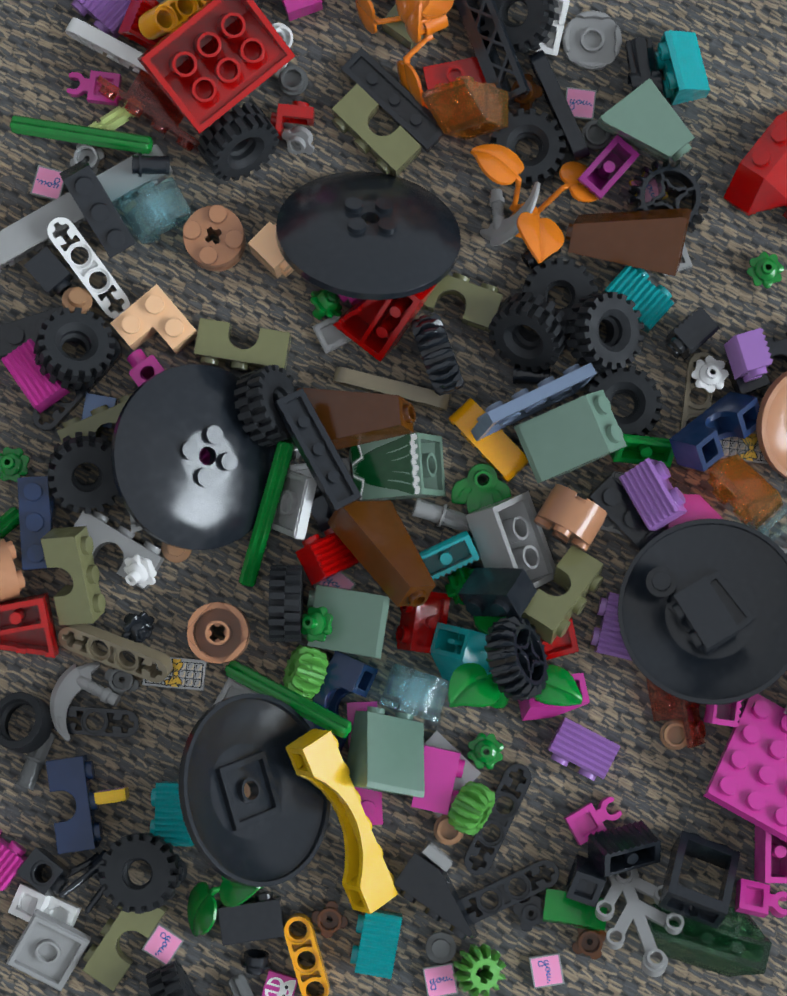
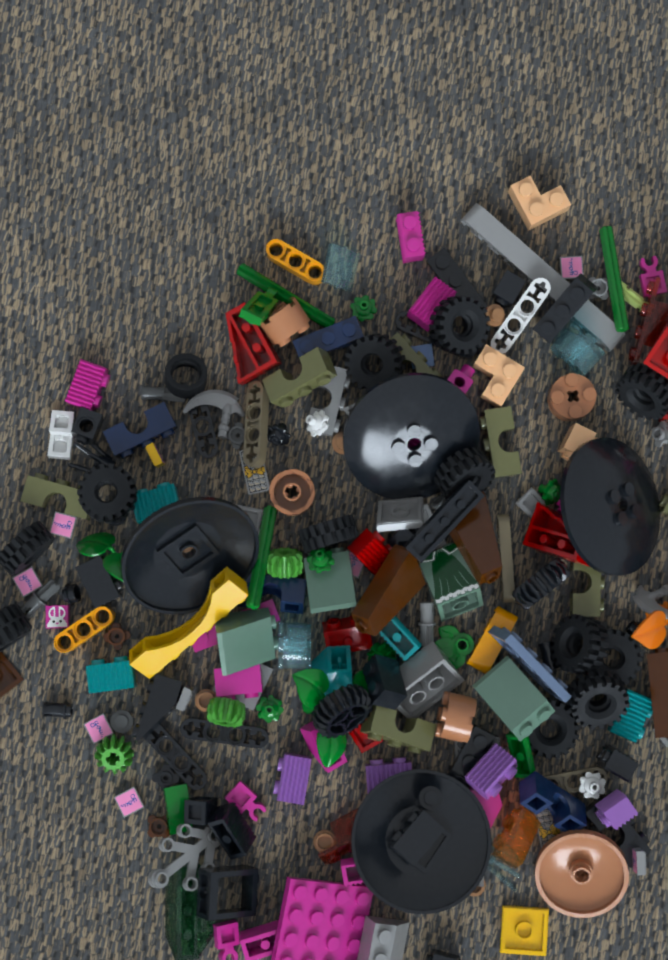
camera: 75 degrees right, 0 degrees up
light grey tile [6,909,91,991] -> none
black pin [132,152,170,177] -> none
green axle [239,441,295,587] -> none

